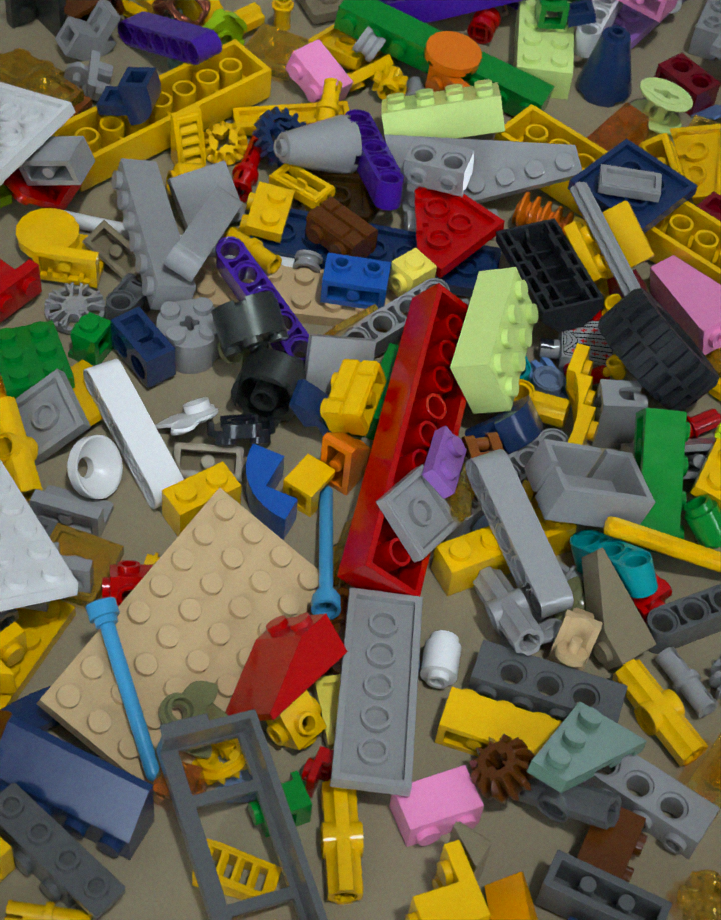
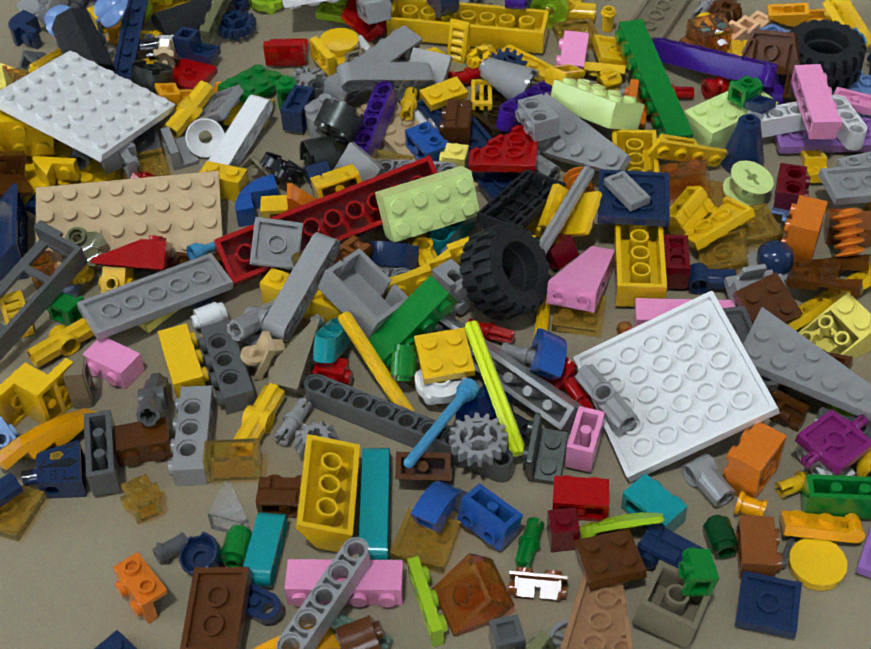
camera: 60 degrees right, 5 degrees down
dark azure piece [85,597,161,782] -> none
white plate [155,397,219,436] -> none
yellow pin [316,78,343,122] -> none
light grey wheel [352,26,387,63] -> none
medium lavender plate [422,425,467,499] -> none
orange tile [424,31,482,78] -> none
reddish brown gear [469,734,536,805] -> none
sand green wing [527,701,647,793] -> none
none -> yellow slope [544,64,586,86]
none -> yellow bracket [647,134,728,167]
none -> yellow slope [800,150,827,183]

